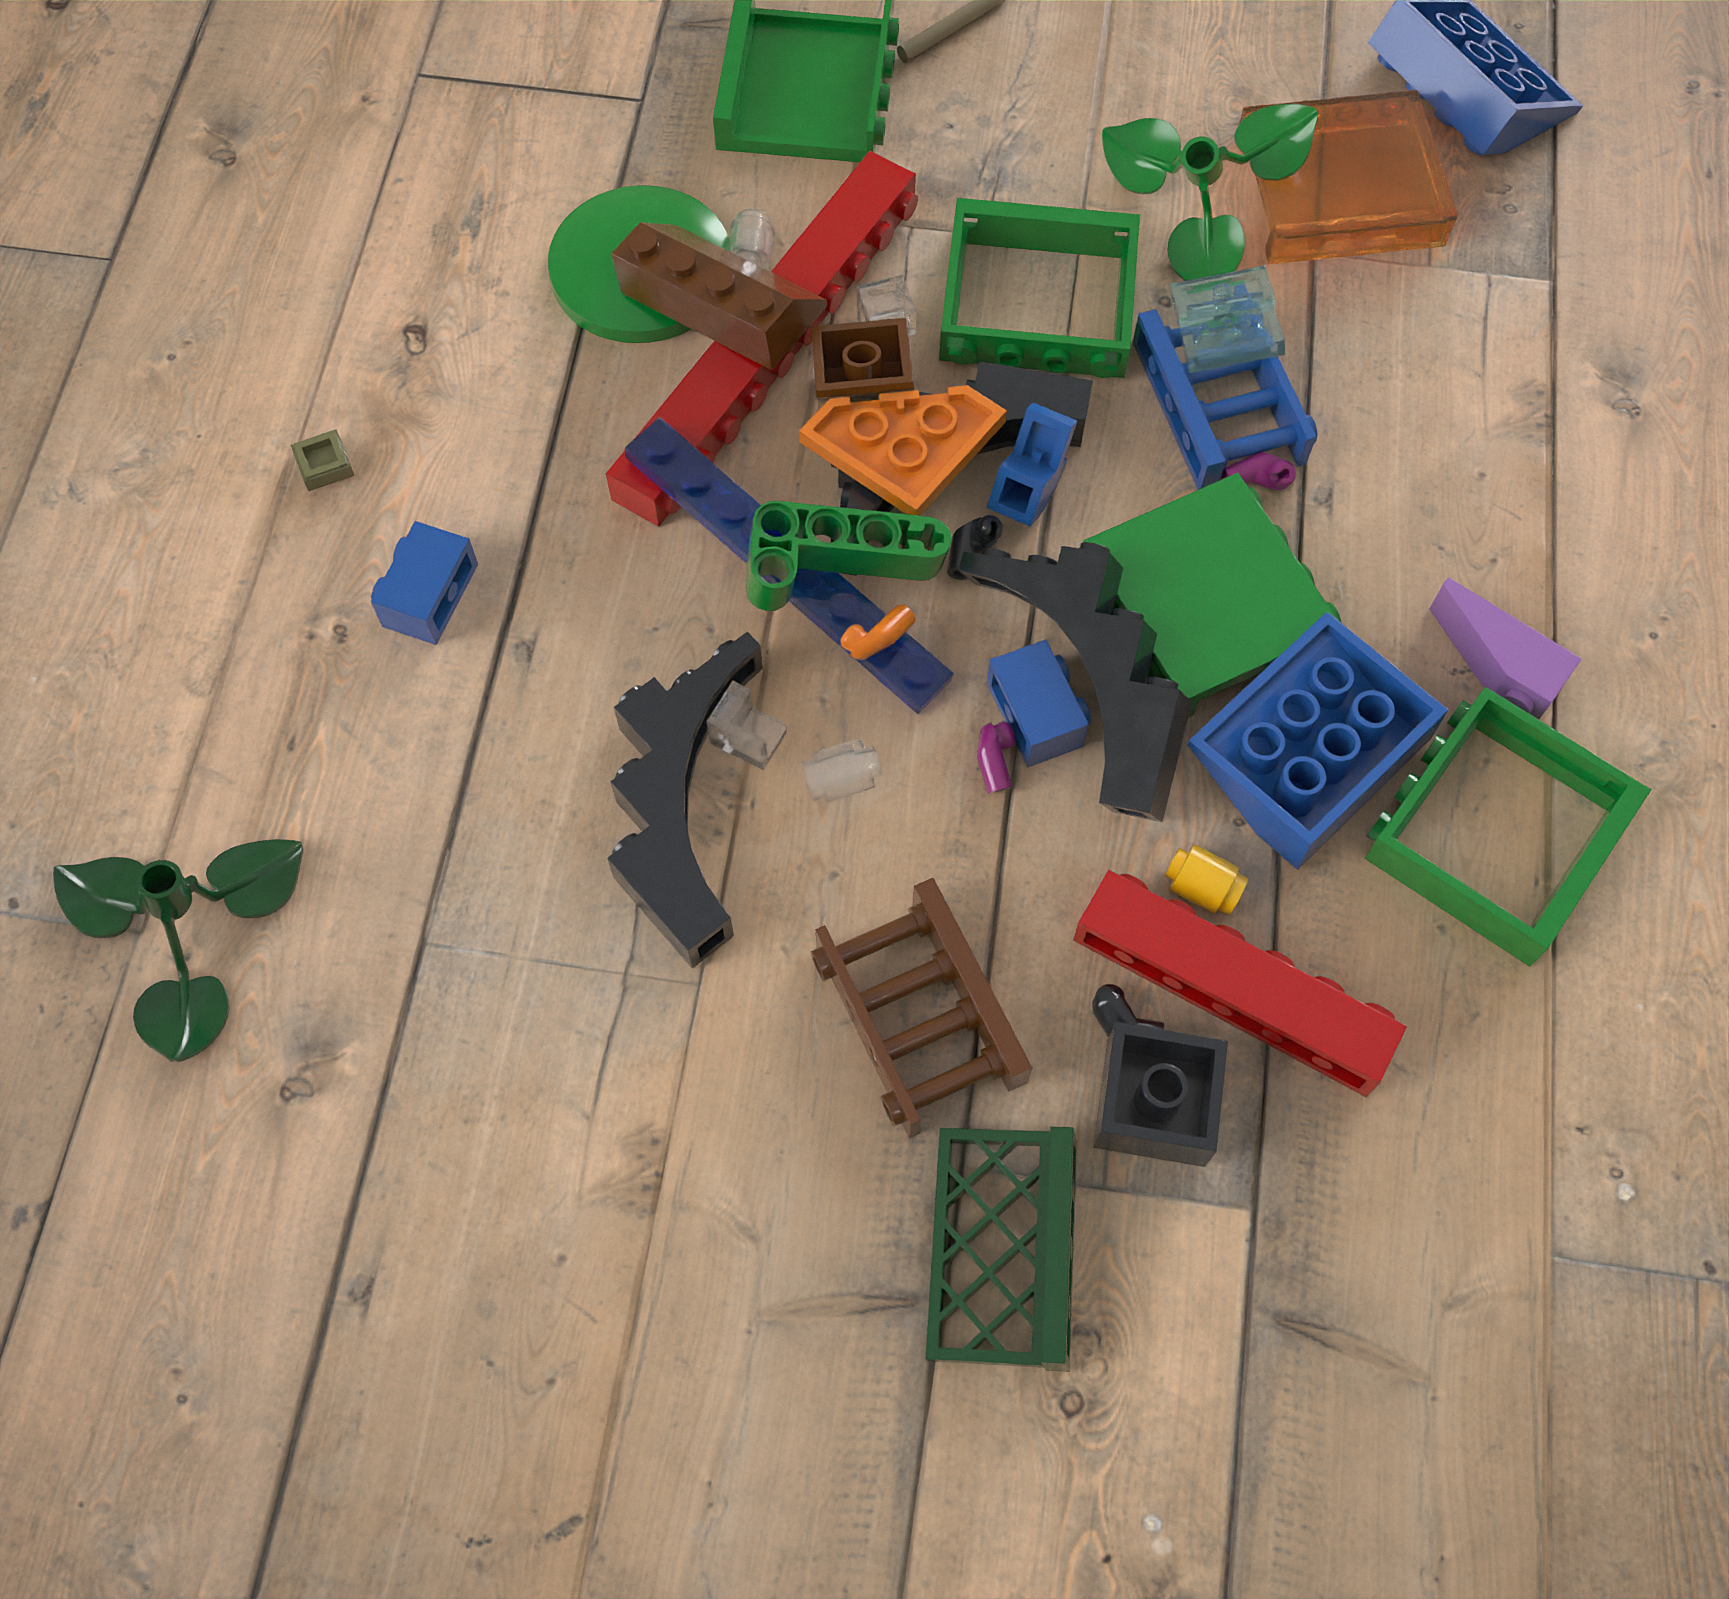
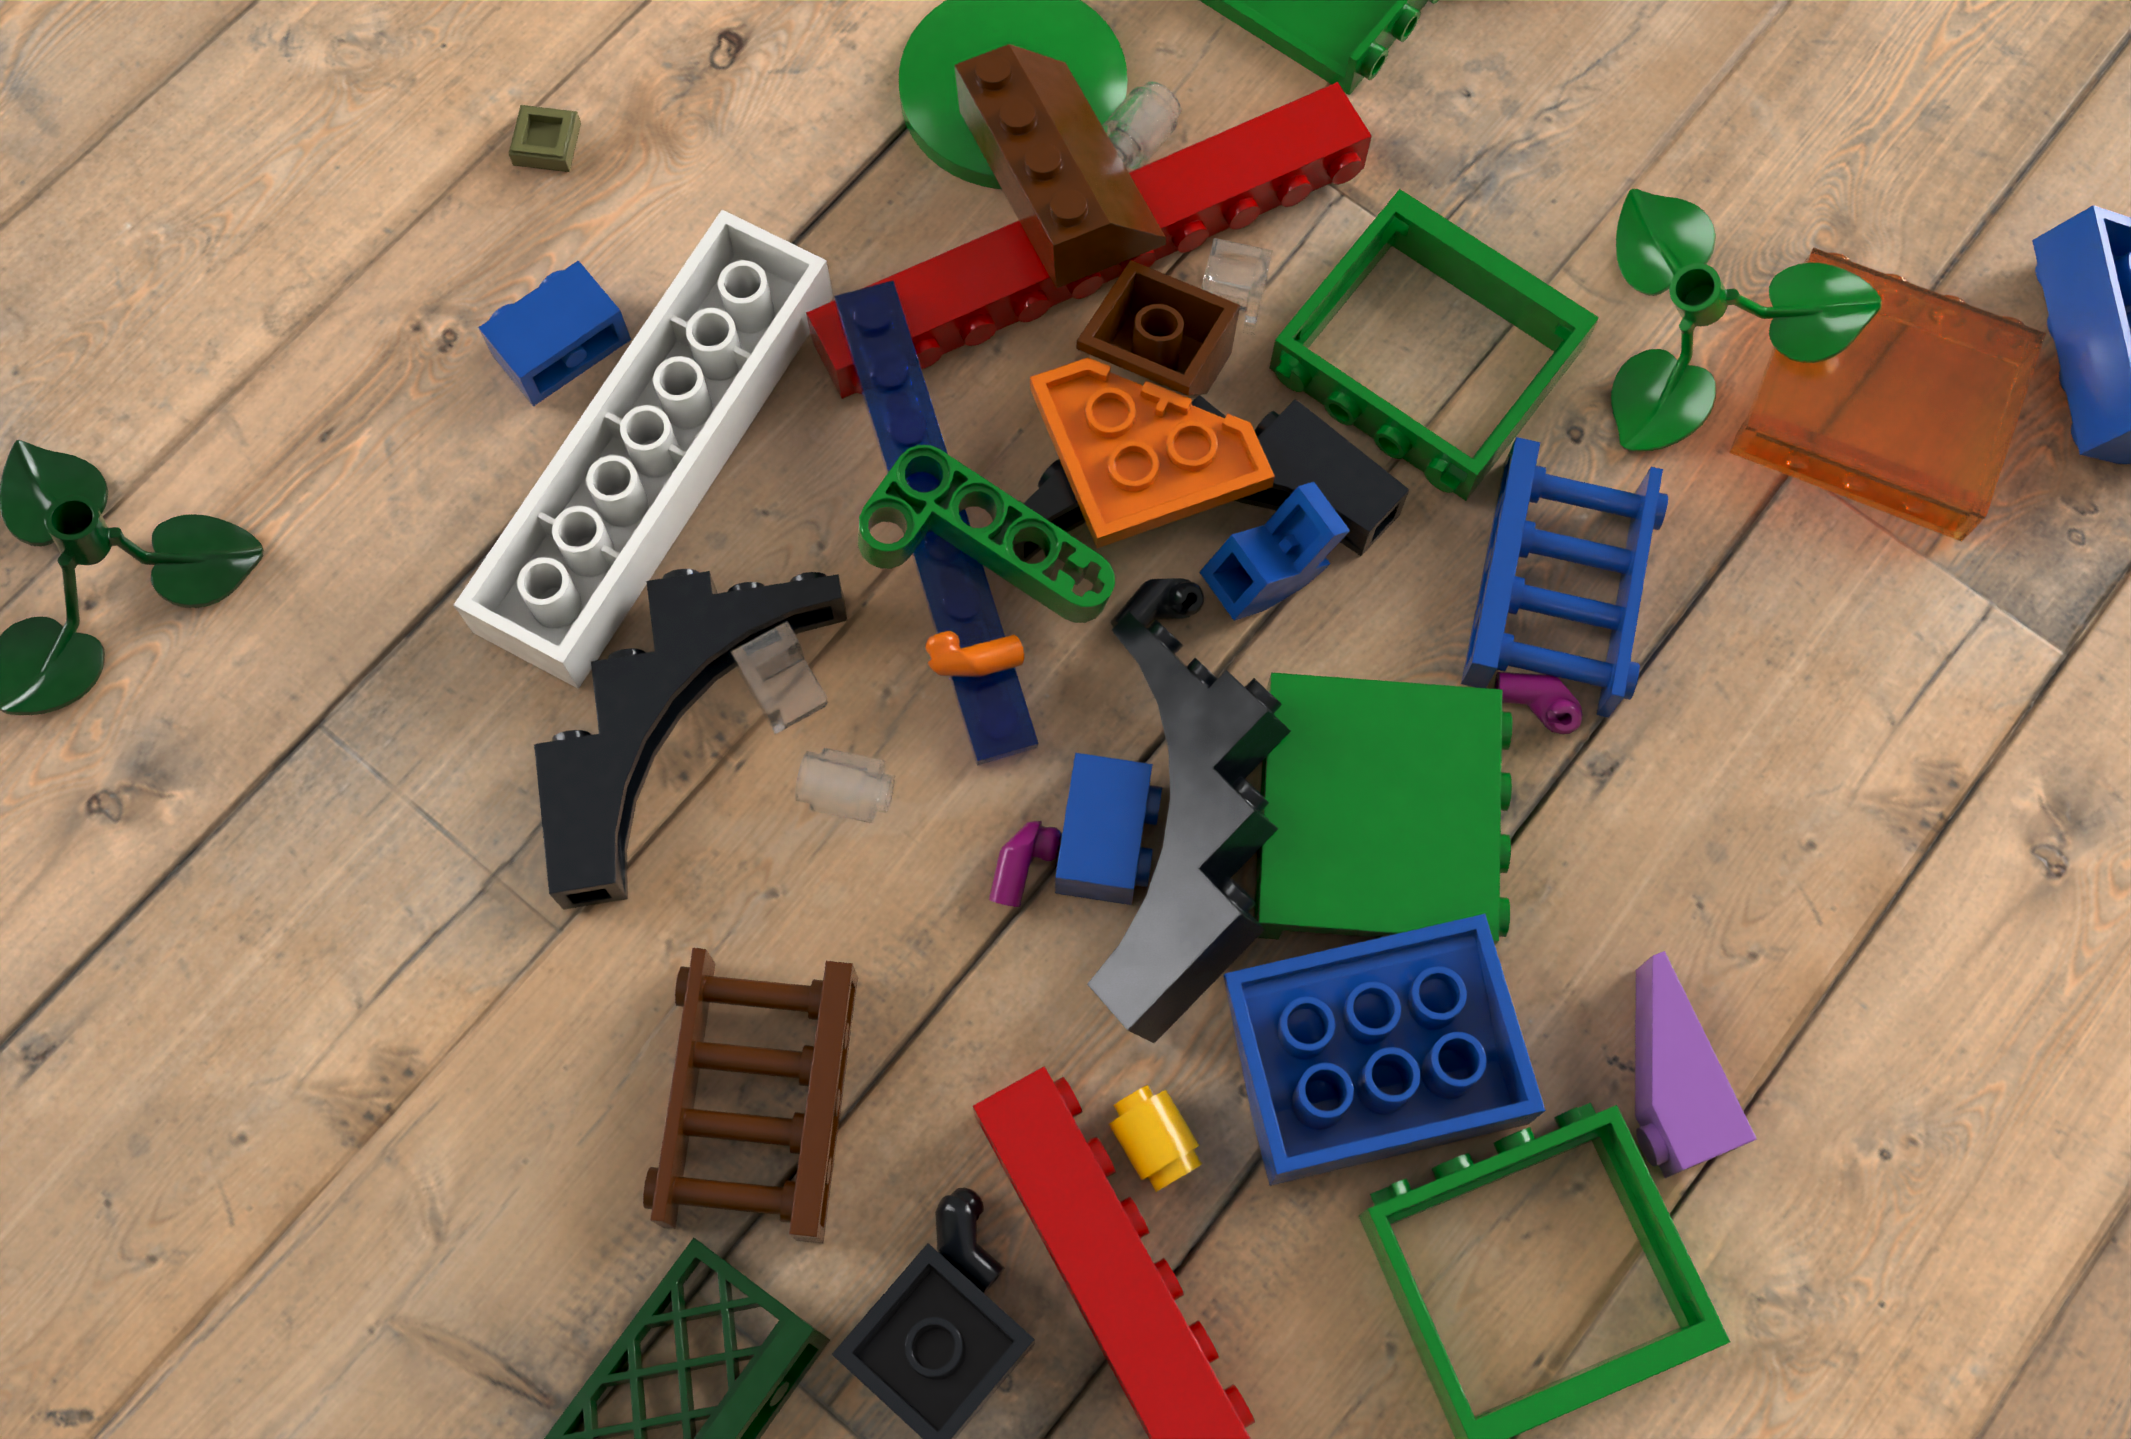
camera: 30 degrees right, 5 degrees up
clear light blue slope [1170,265,1285,373] -> none
none -> white brick [454,210,833,689]

